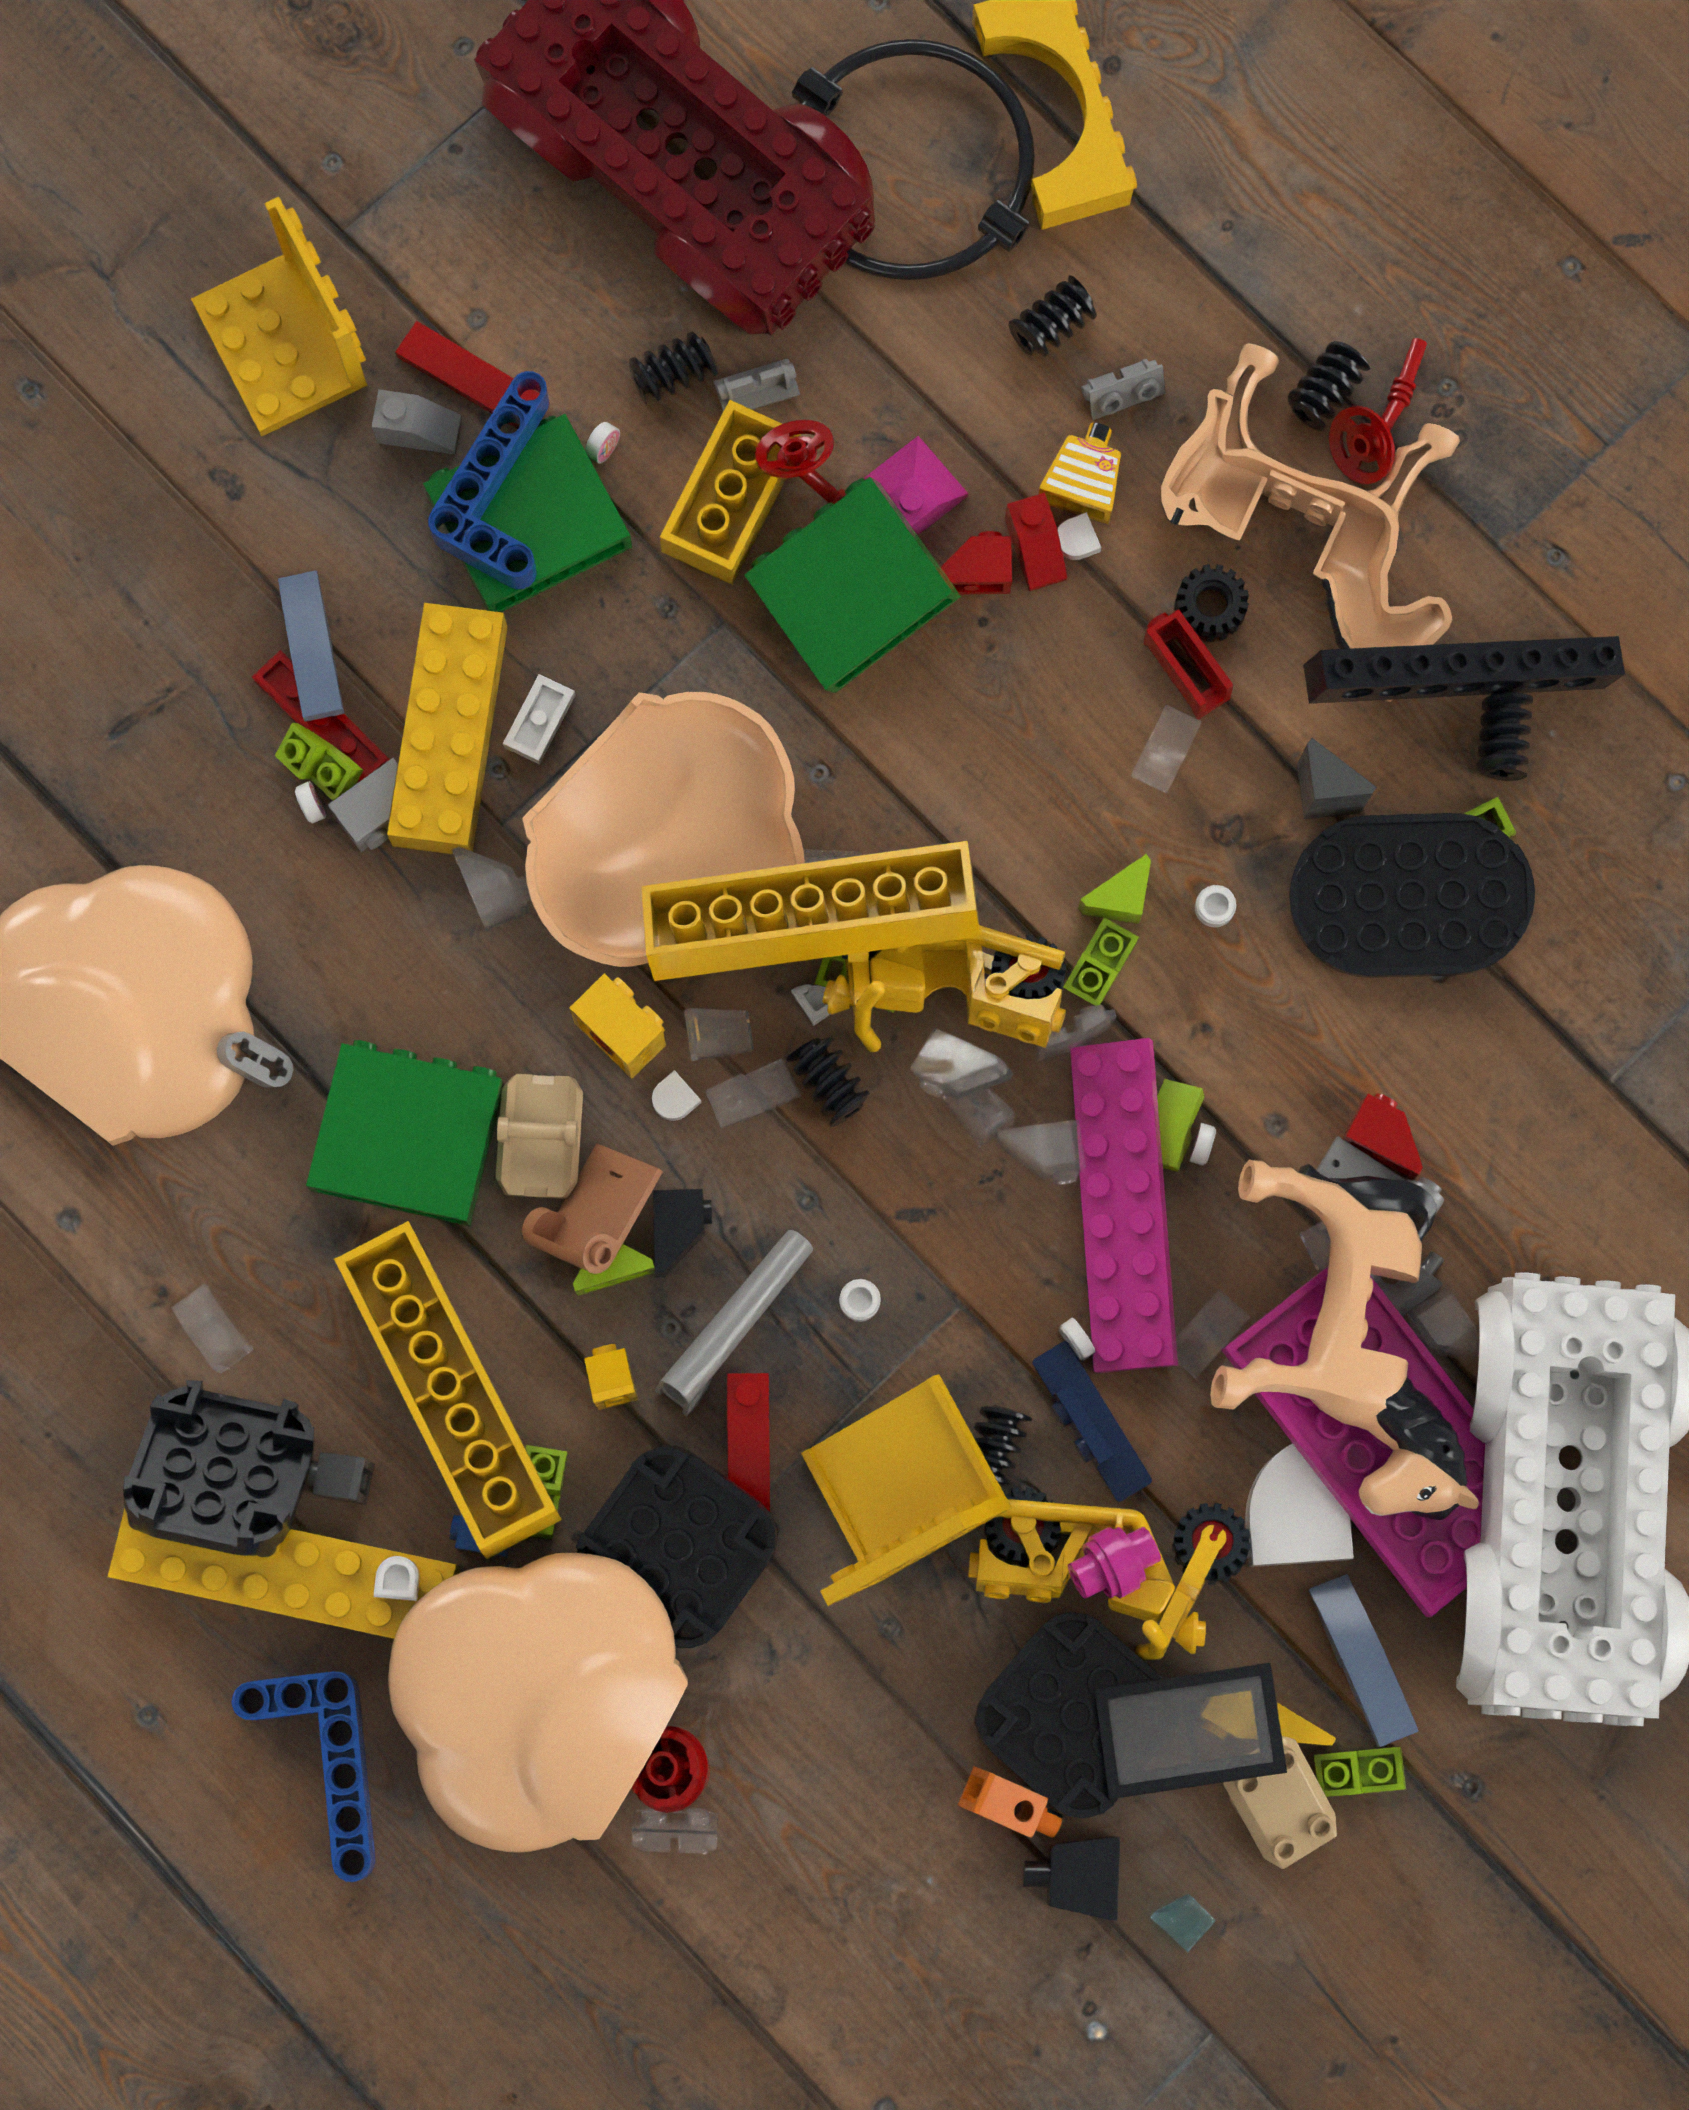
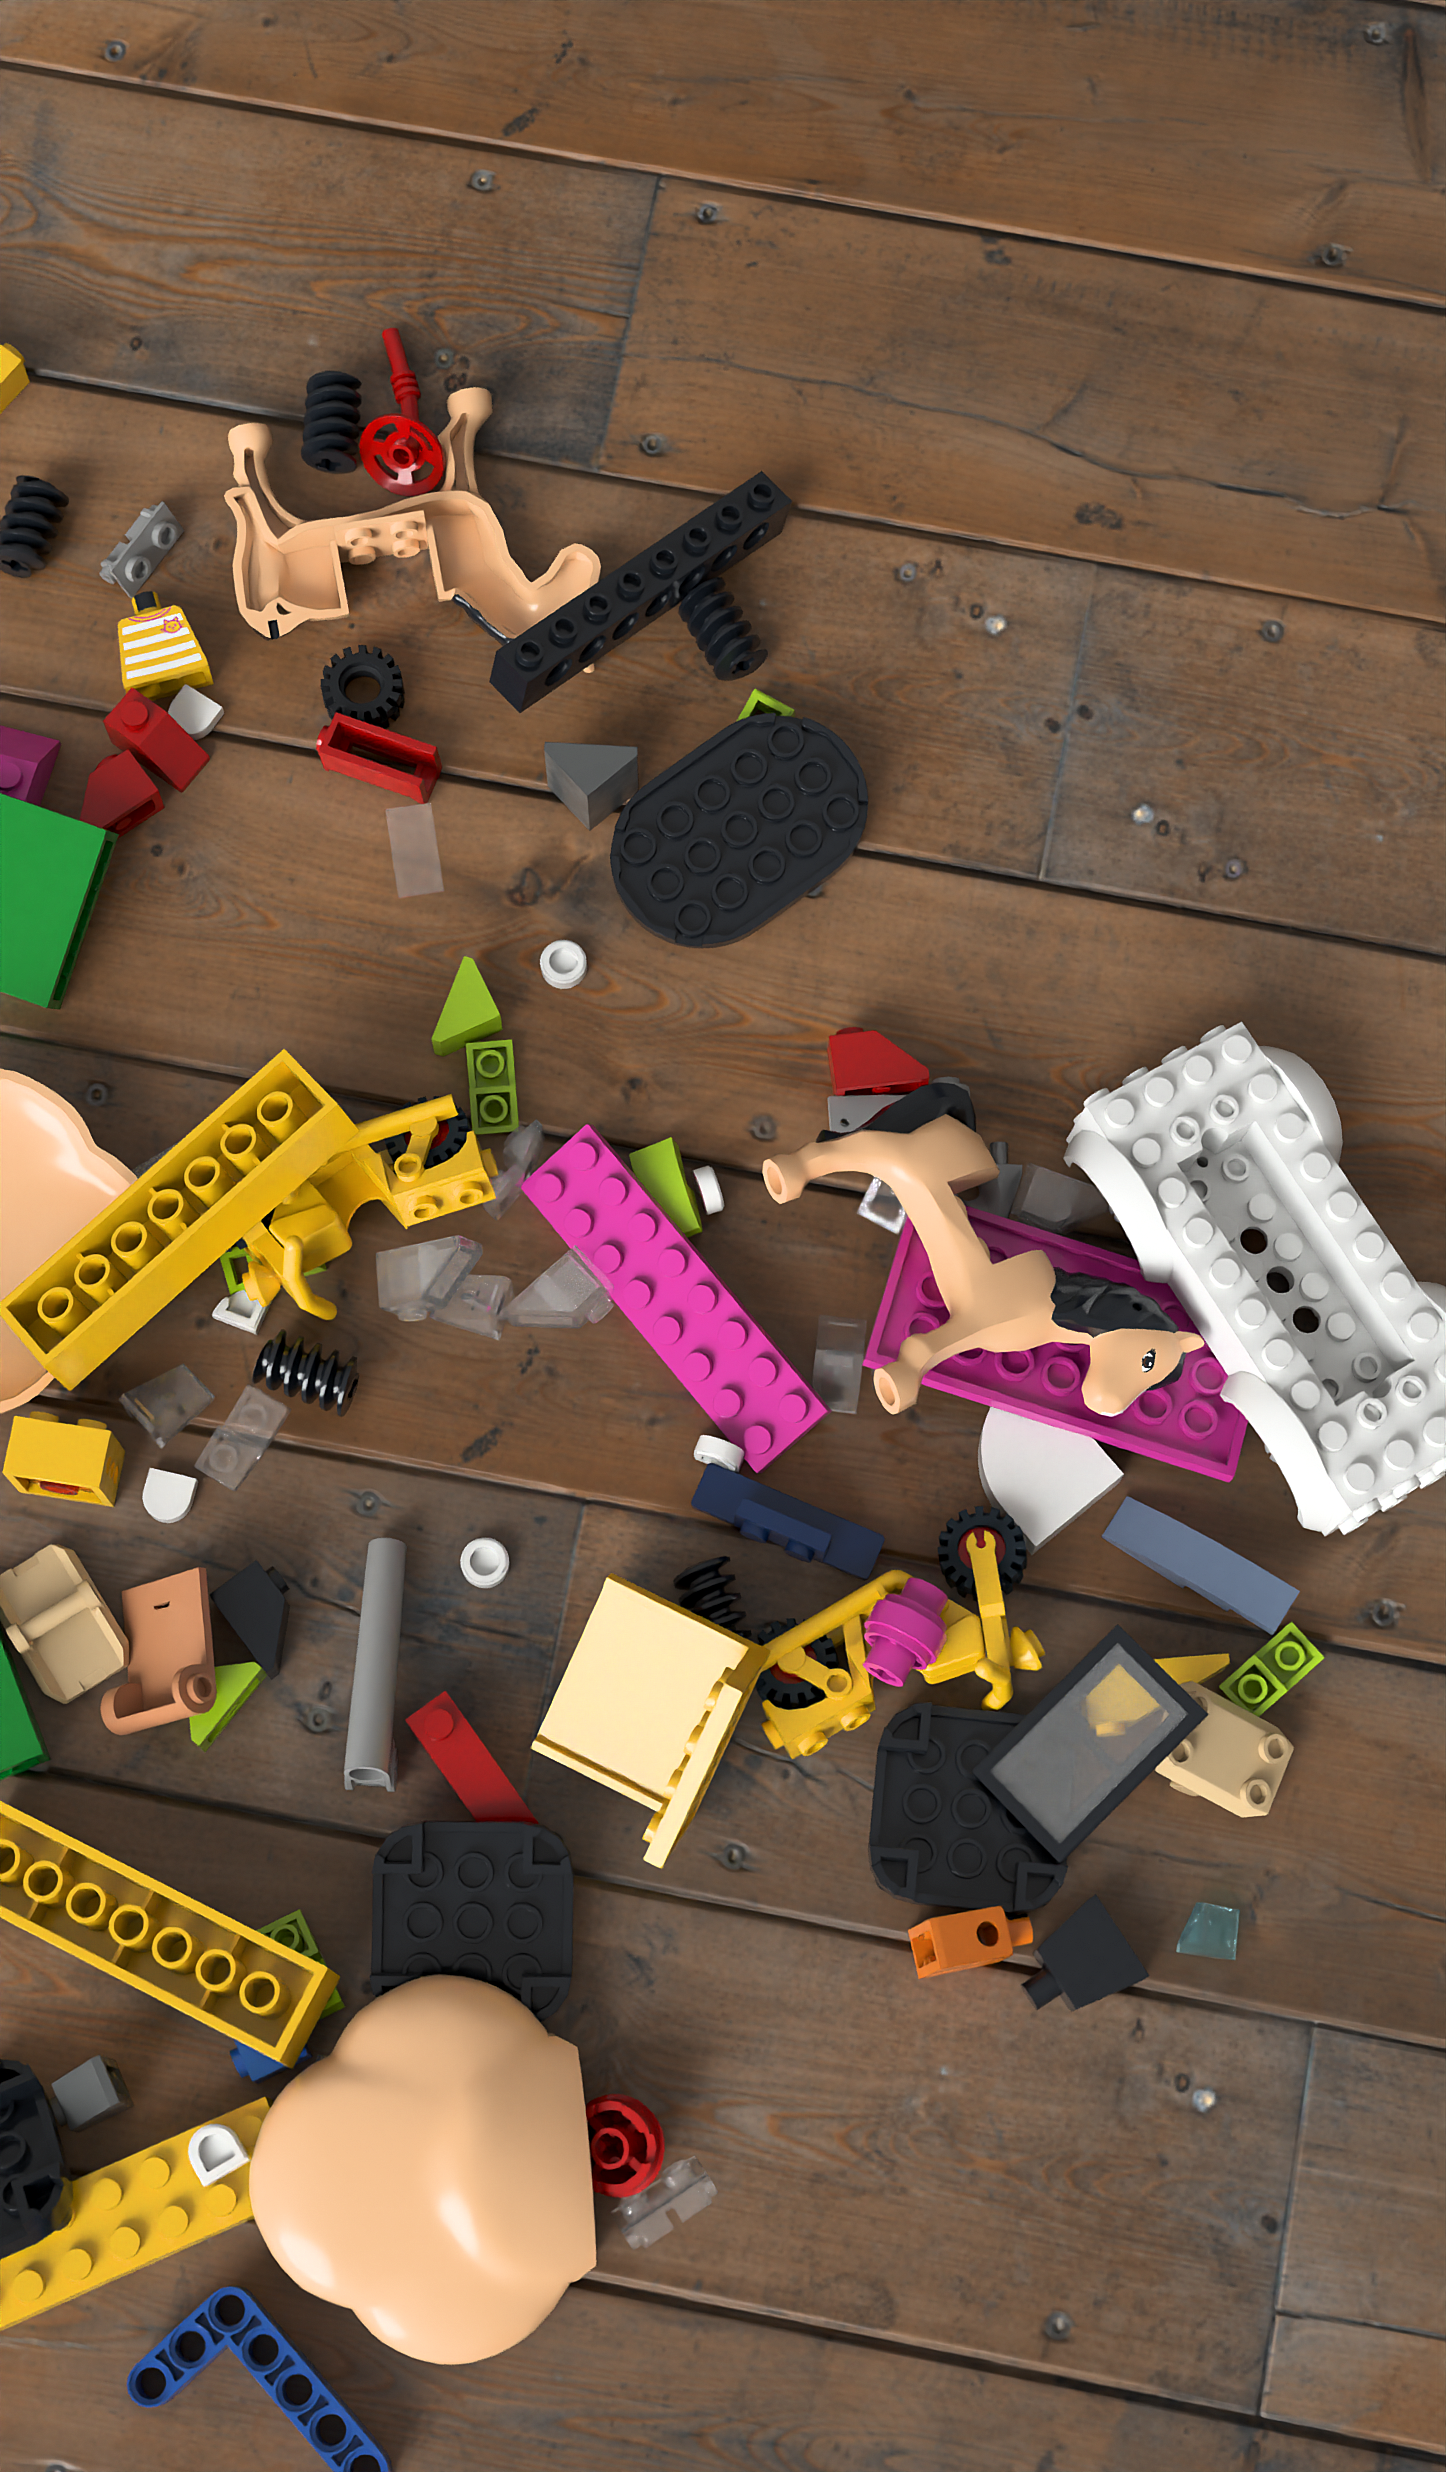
camera: 35 degrees left, 5 degrees down
yellow slope [584,1344,639,1410] -> none

